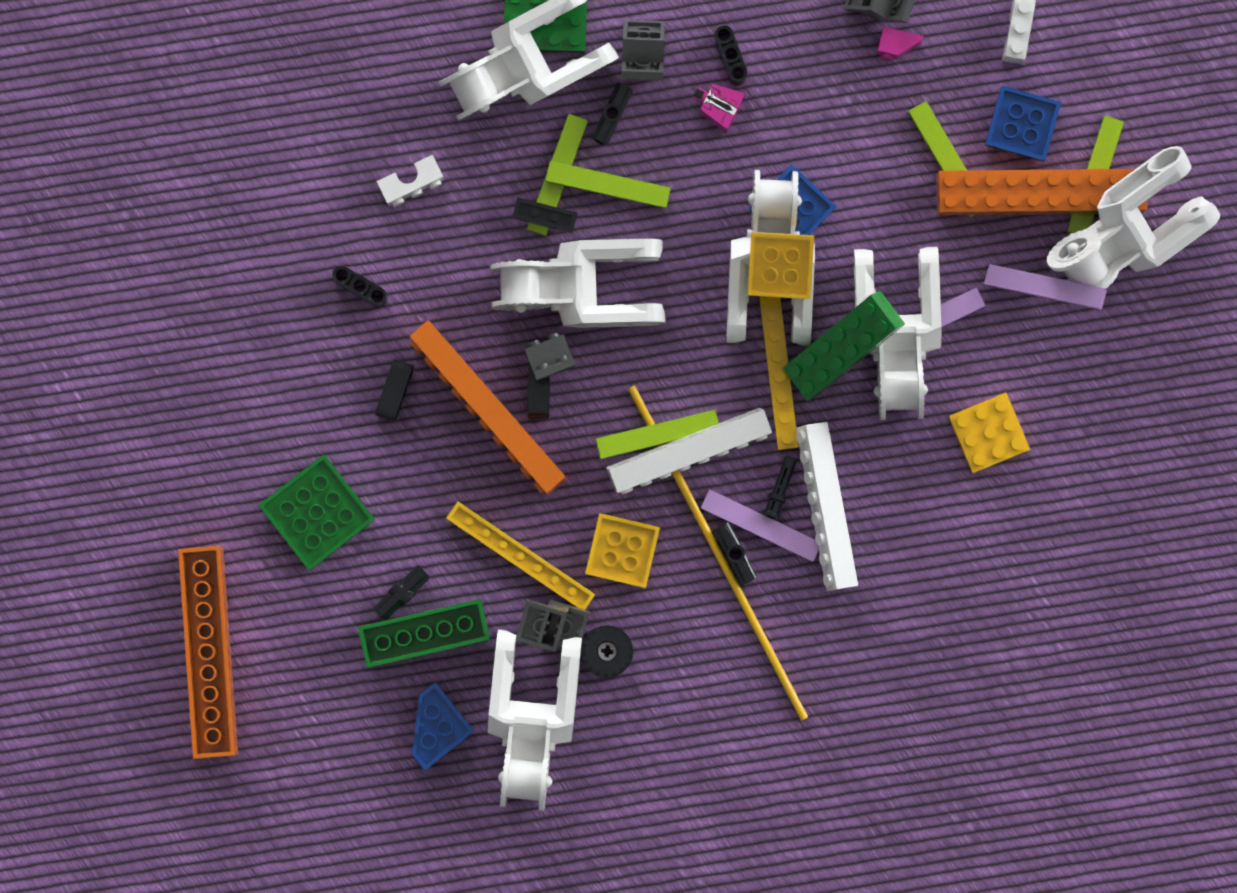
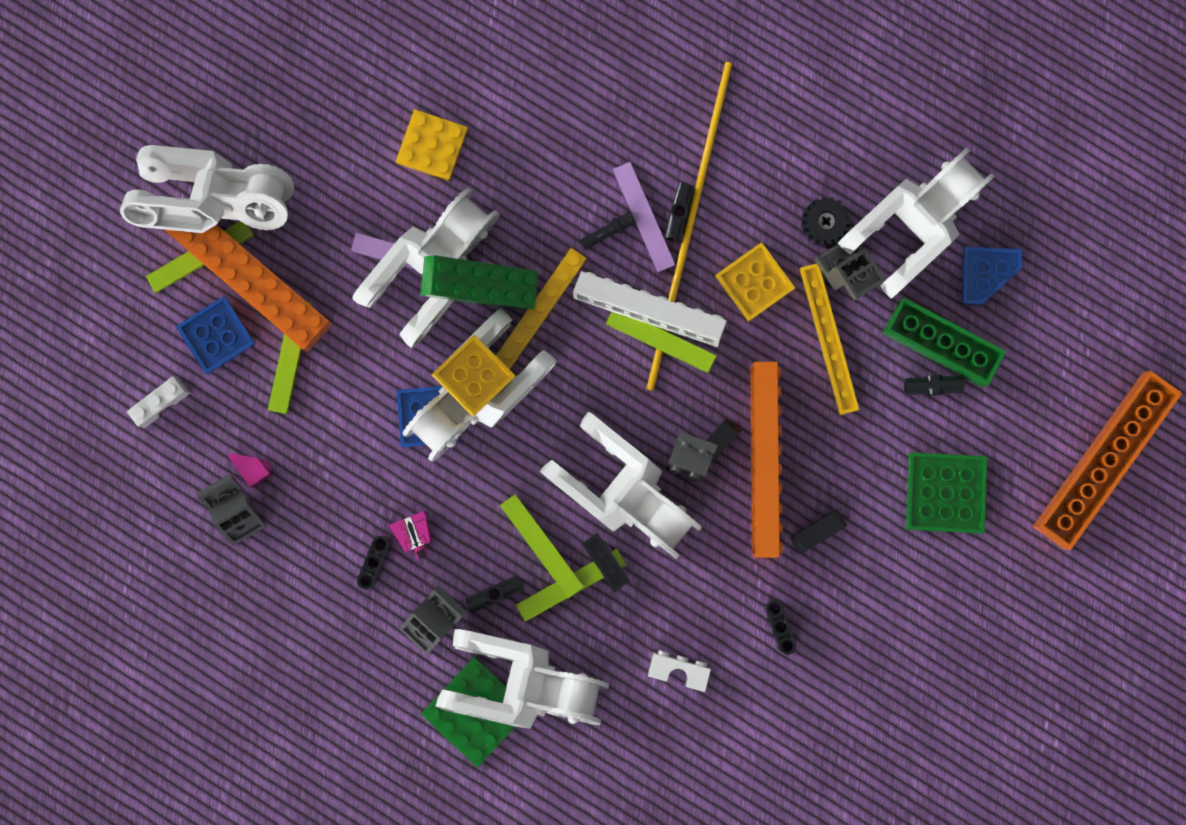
camera: 140 degrees left, 0 degrees up
white brick [796,422,858,591] -> none
lavender tile [984,264,1107,310] -> none

